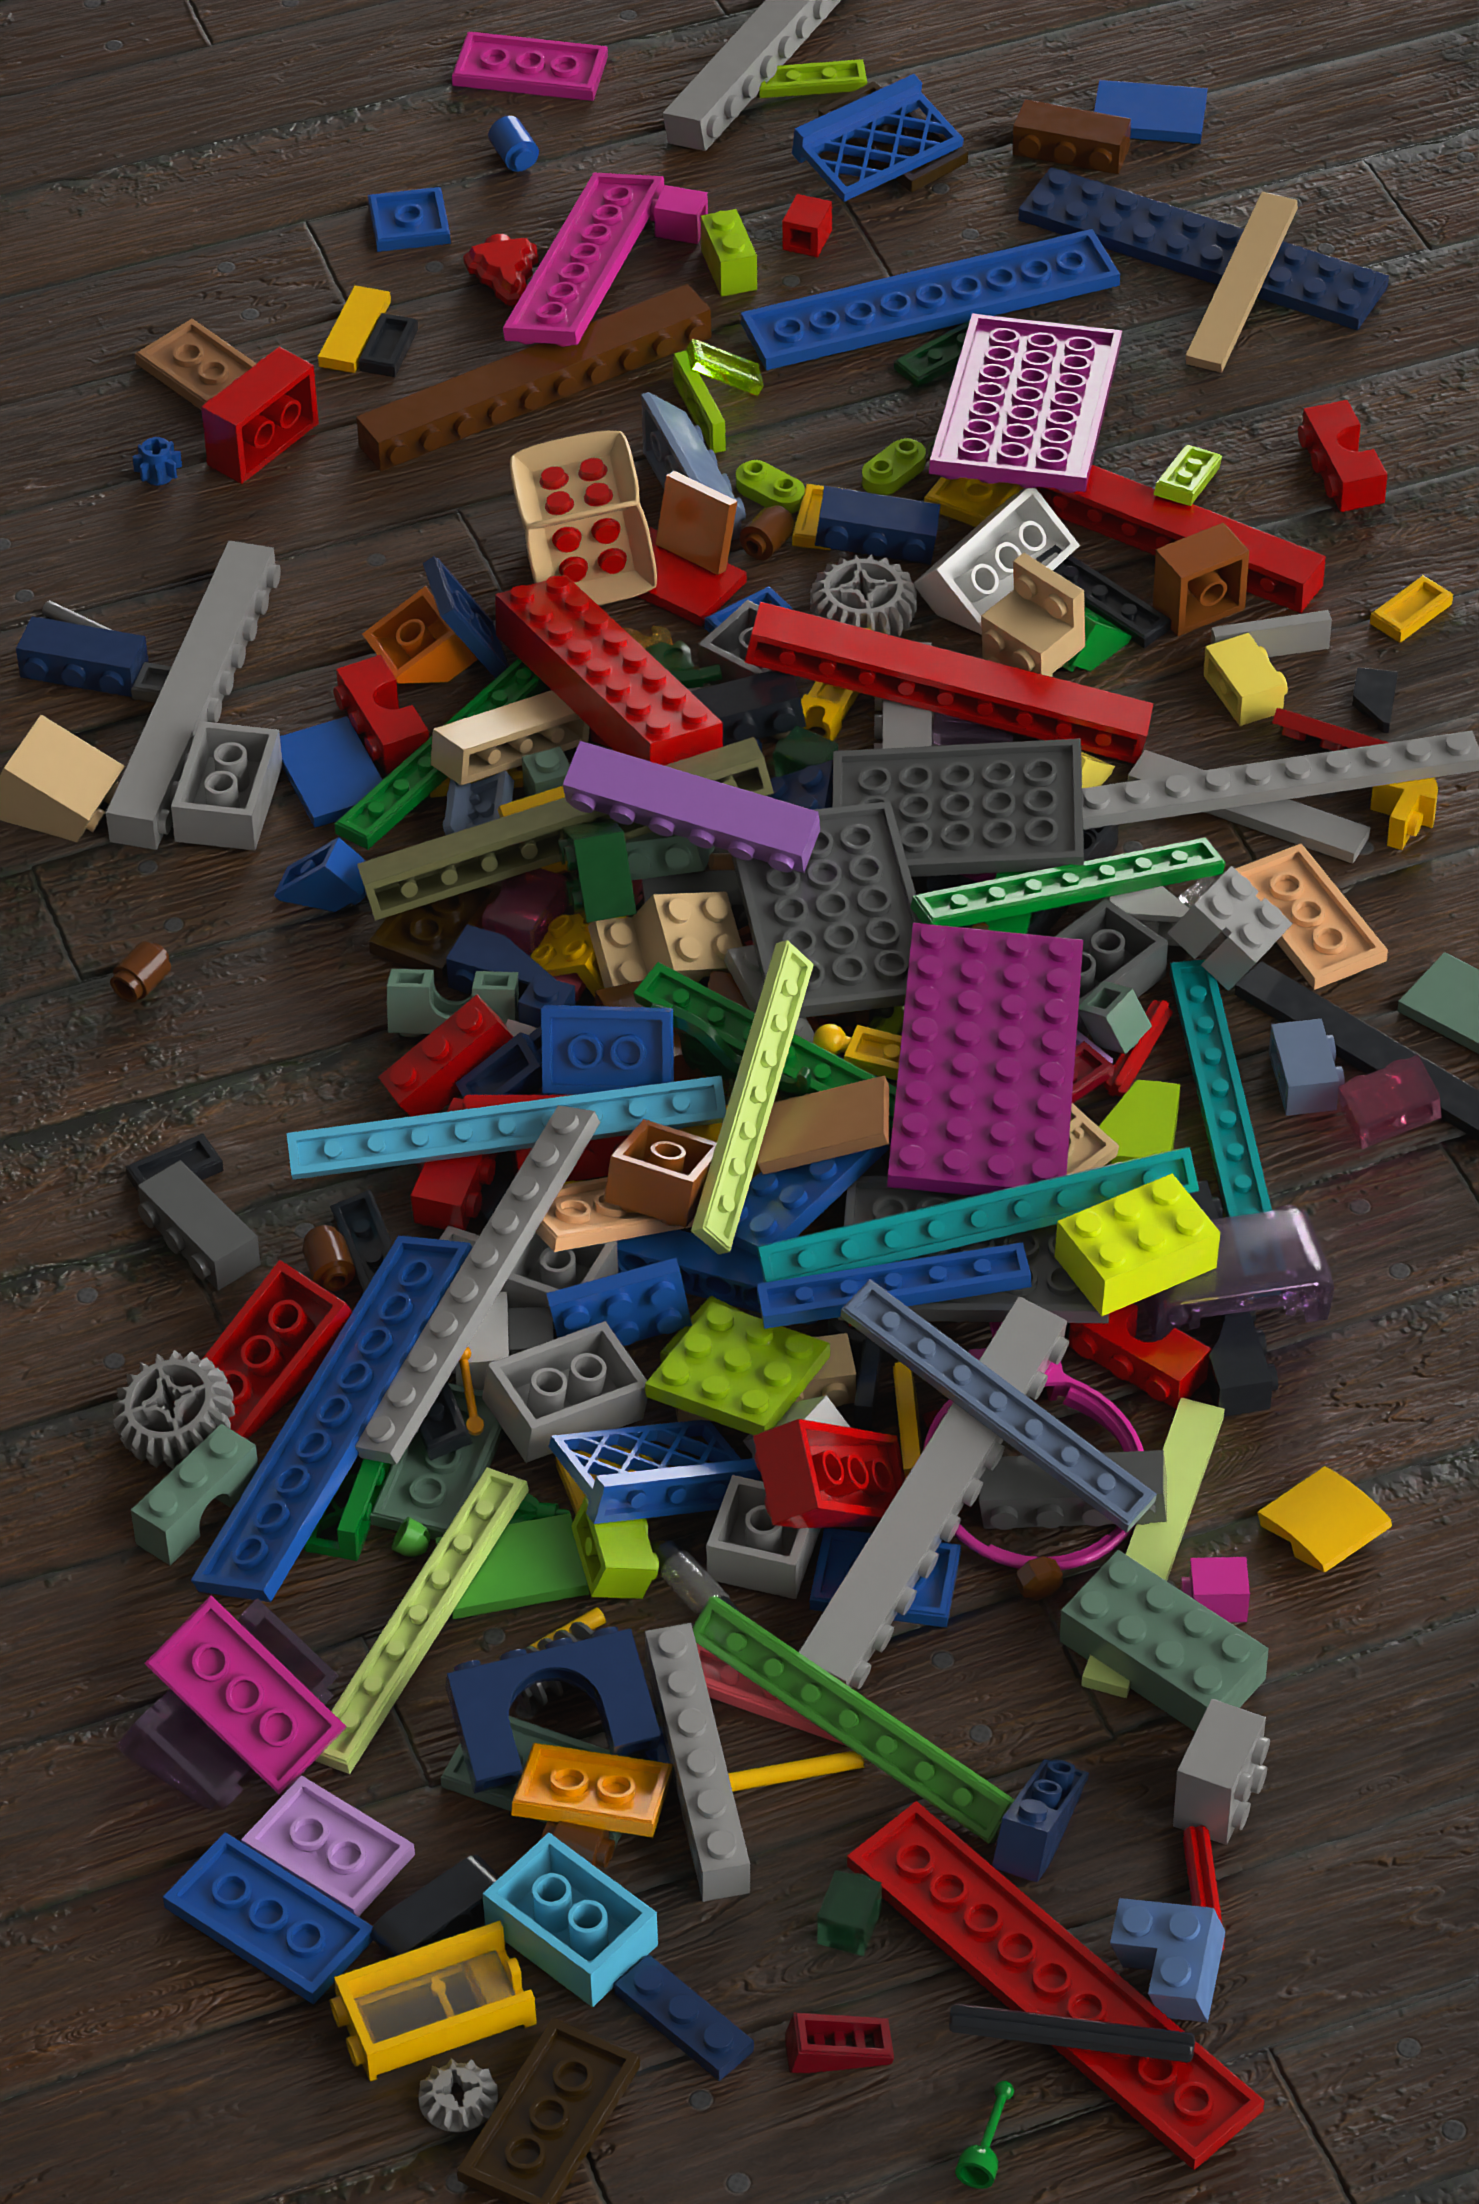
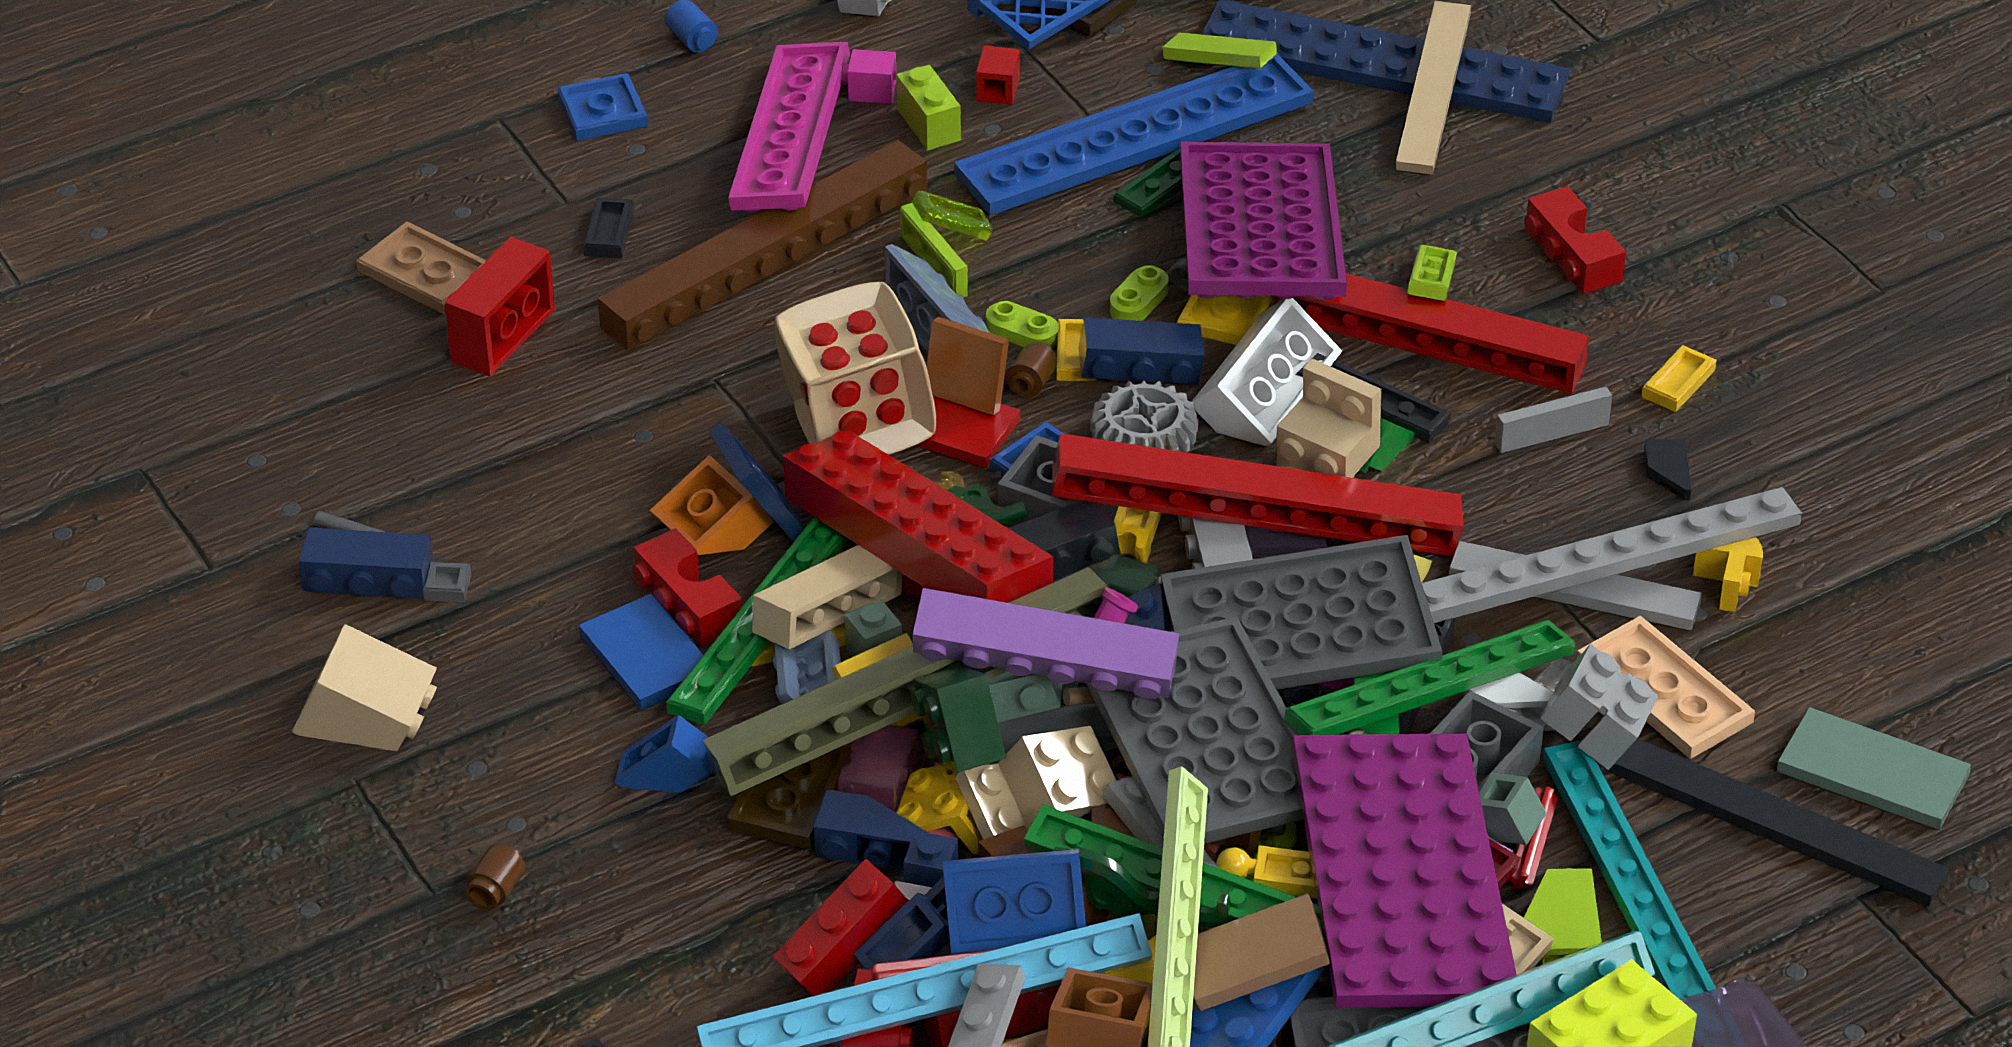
camera: 10 degrees left, 5 degrees down
light grey brick [106,541,281,850] -> none
blue gear [132,437,182,486] -> none
light grey brick [171,721,283,851] -> none
yellow tile [318,285,391,373] -> none
sand green arch [387,969,519,1037] -> none
red rock [463,234,538,308] -> none
dark orange brick [1153,522,1249,636] -> none
light yellow brick [1204,633,1288,726] -> none
sand blue brick [1269,1018,1345,1116] -> none
red plate [1272,708,1390,751] -> none
clear pink brick [1339,1055,1441,1149] -> none
none -> dark pink bush [1093,588,1138,624]
none -> lime tile [1162,32,1277,69]

